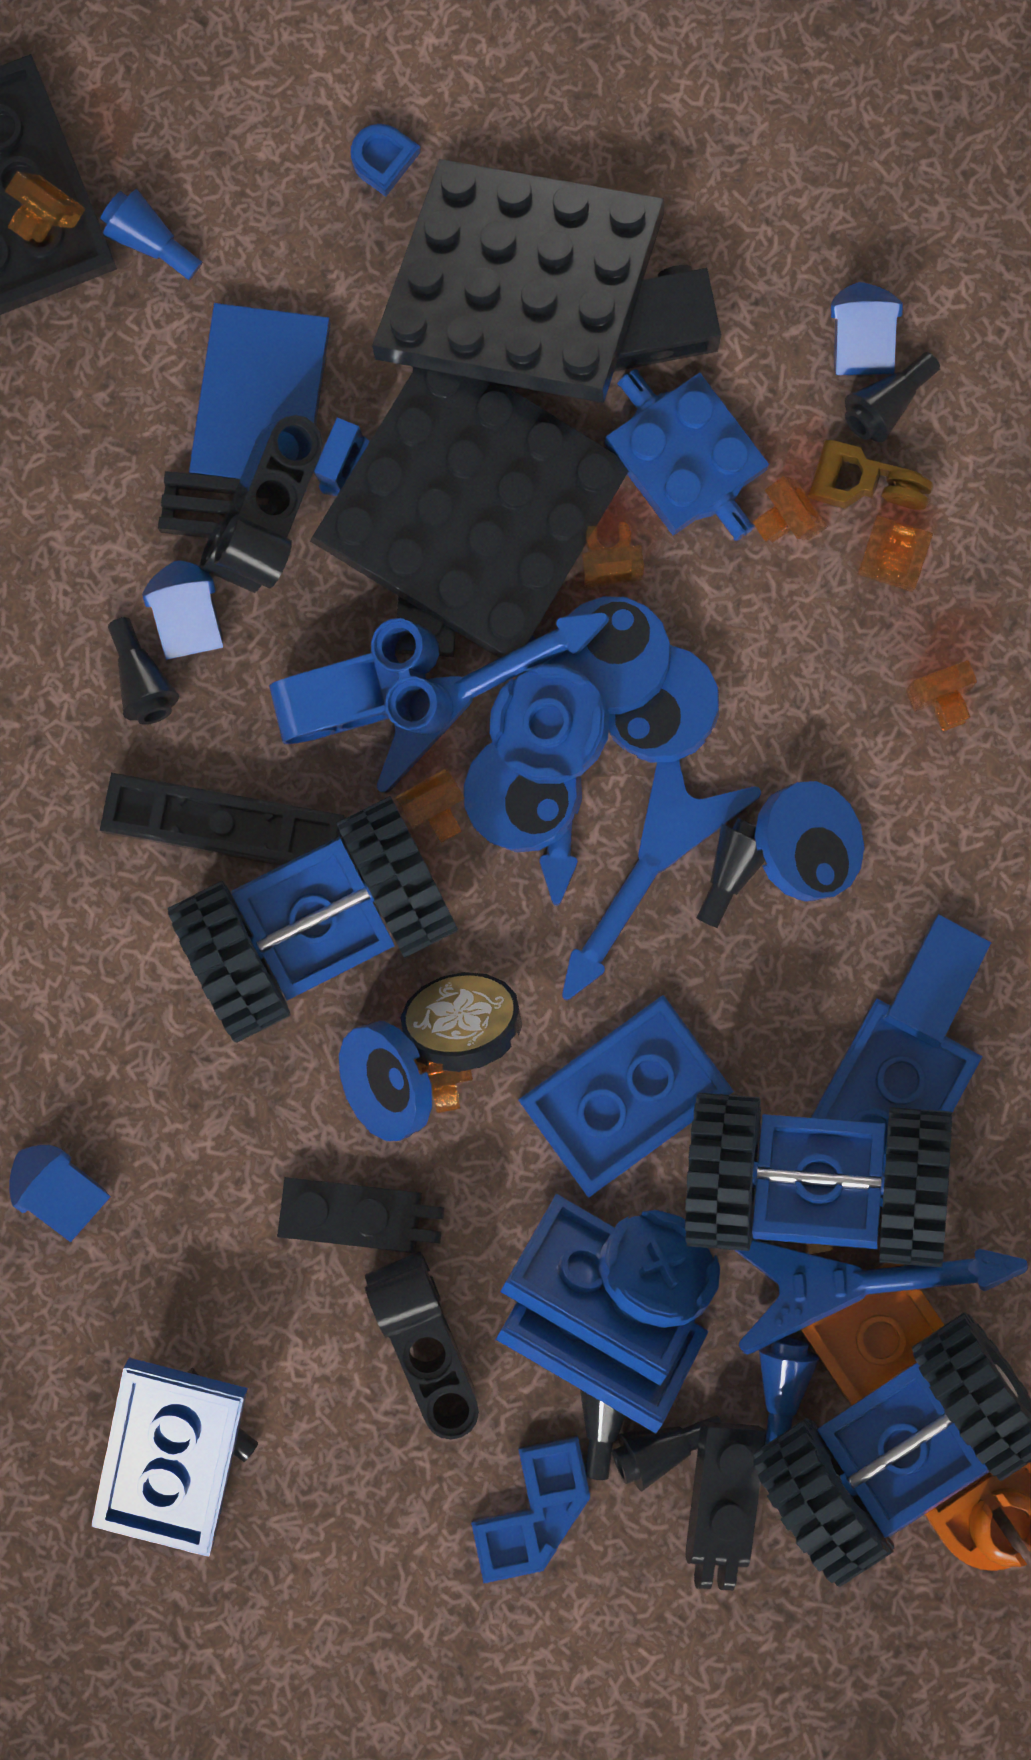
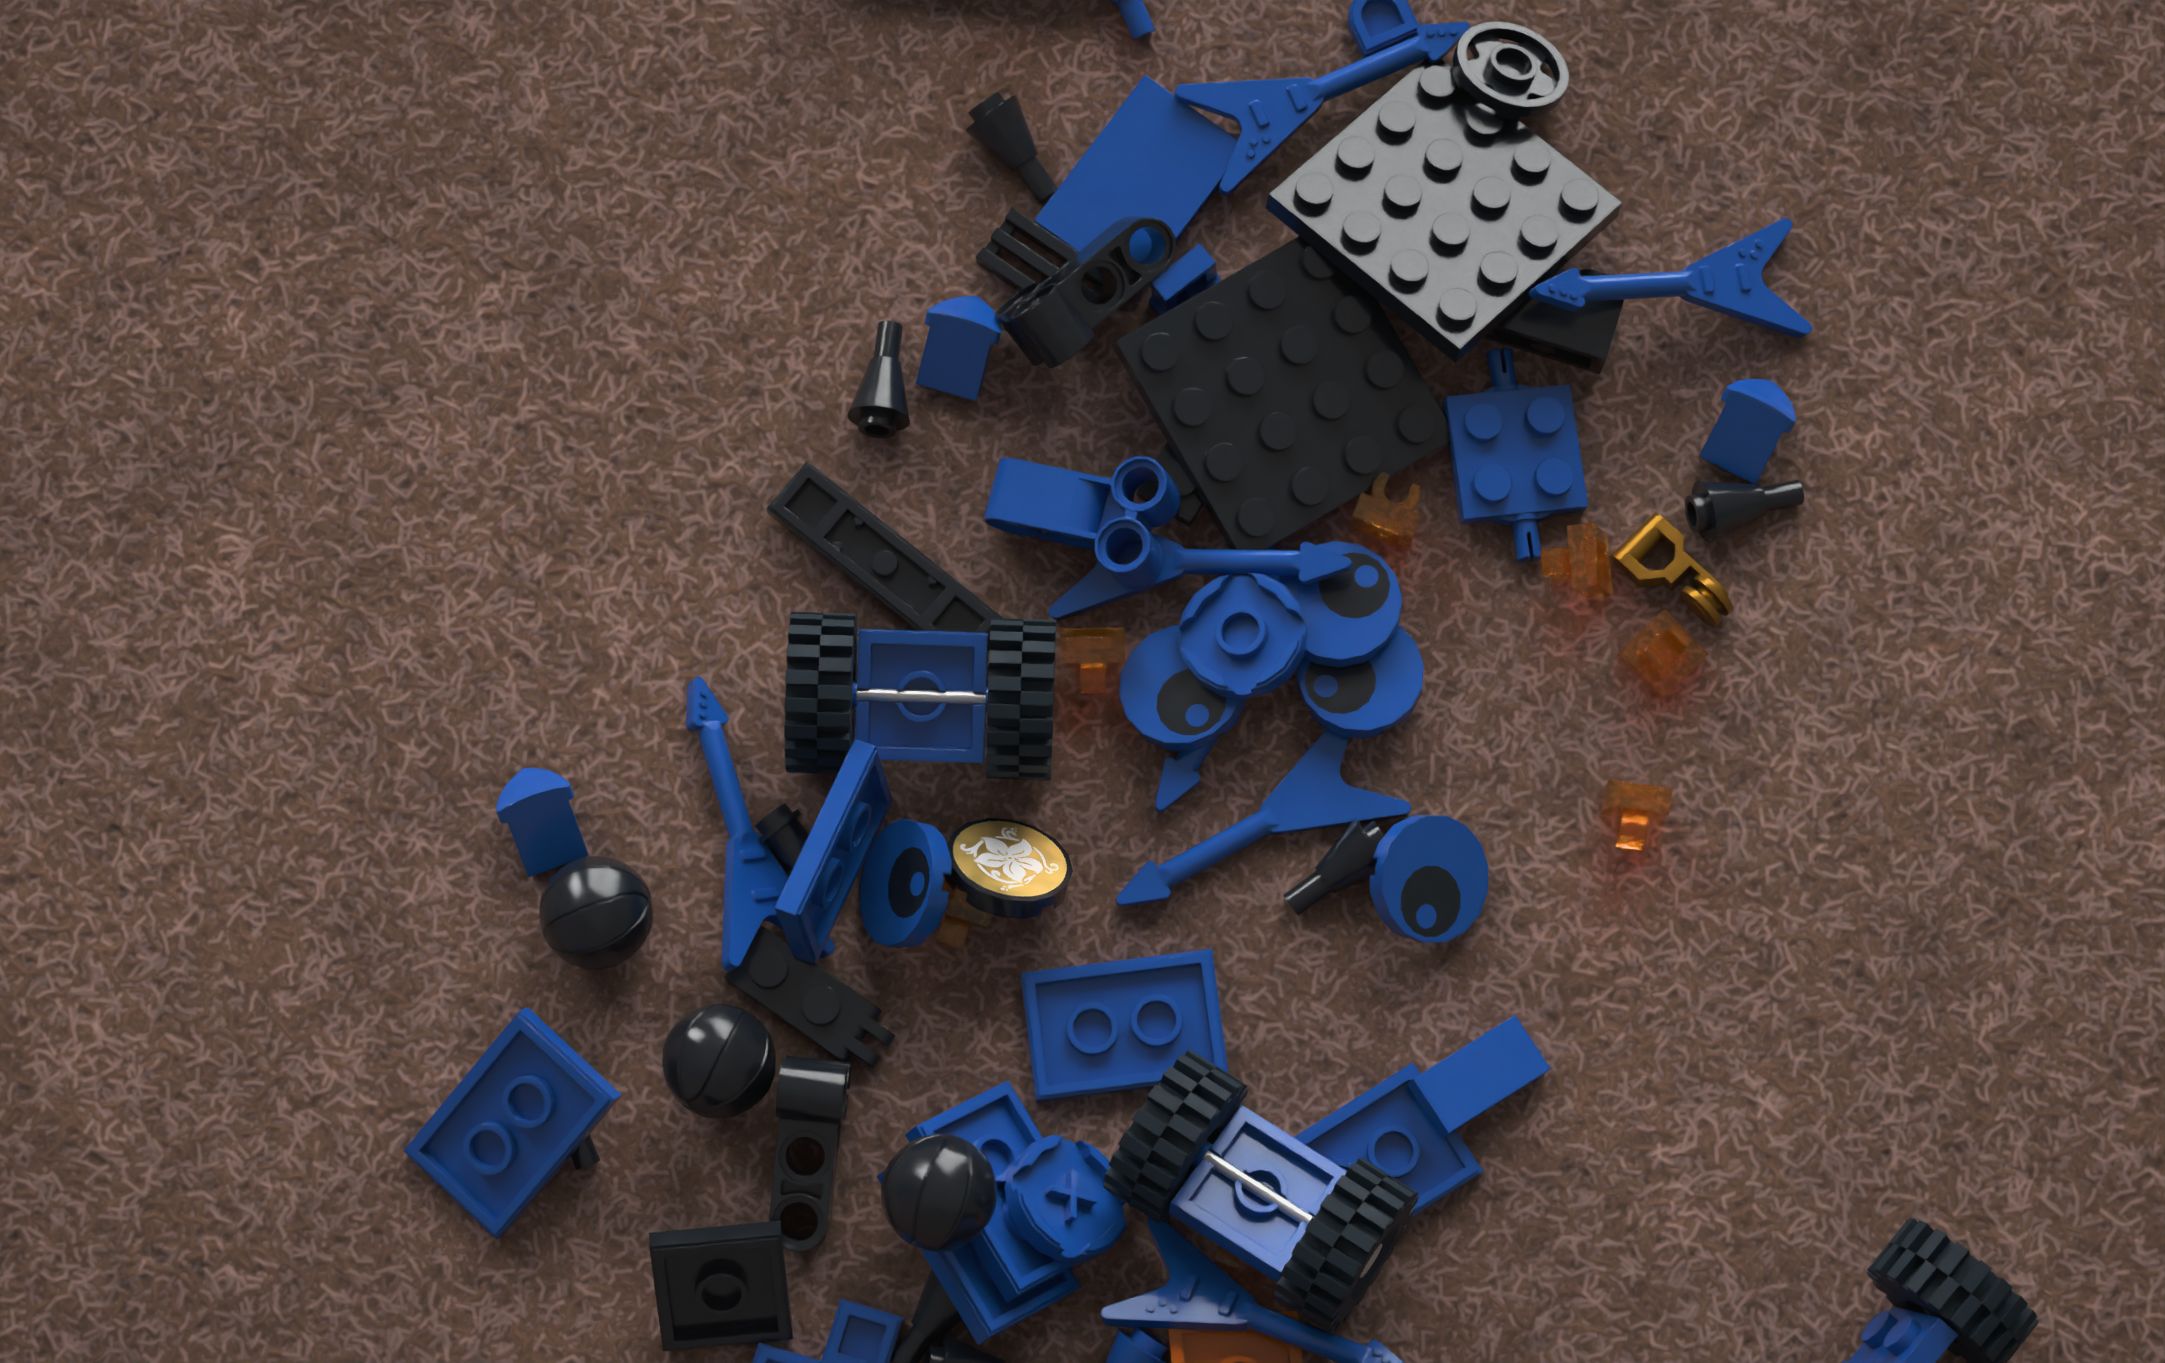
camera: 20 degrees right, 5 degrees down
none -> black piece [539,856,653,970]
none -> black tile [649,1221,793,1351]
none -> black piece [662,1004,776,1119]
none -> blue piece [686,676,835,972]
none -> black pin [755,803,809,873]
none -> blue tile [775,739,893,964]
none -> black piece [881,1134,998,1252]
none -> black cone [965,92,1058,204]
none -> blue piece [1175,22,1470,196]
none -> black wheel [1452,21,1569,121]
none -> blue piece [1529,218,1812,338]

